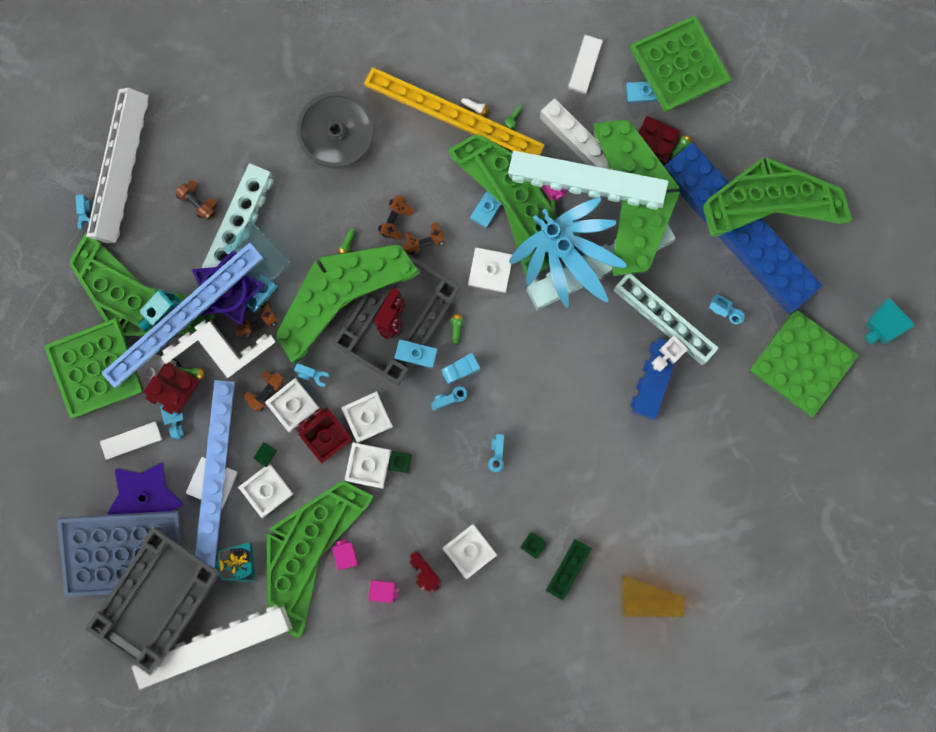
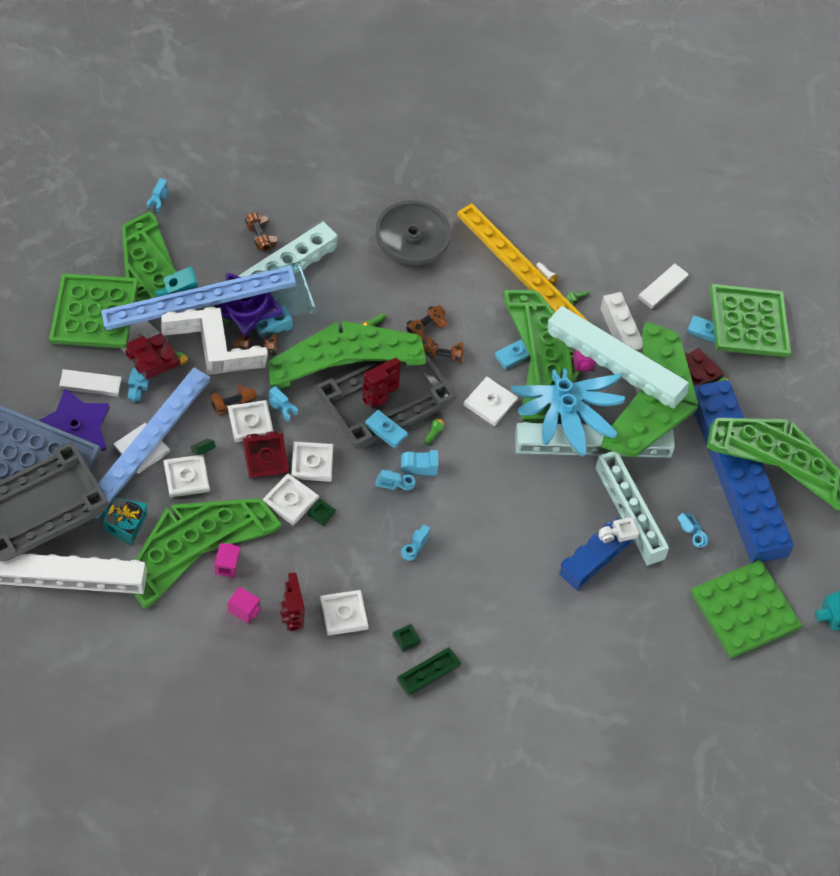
camera: 20 degrees right, 25 degrees down
white brick [86,88,148,243] -> none
clear yellow wedge [621,575,684,617] -> none

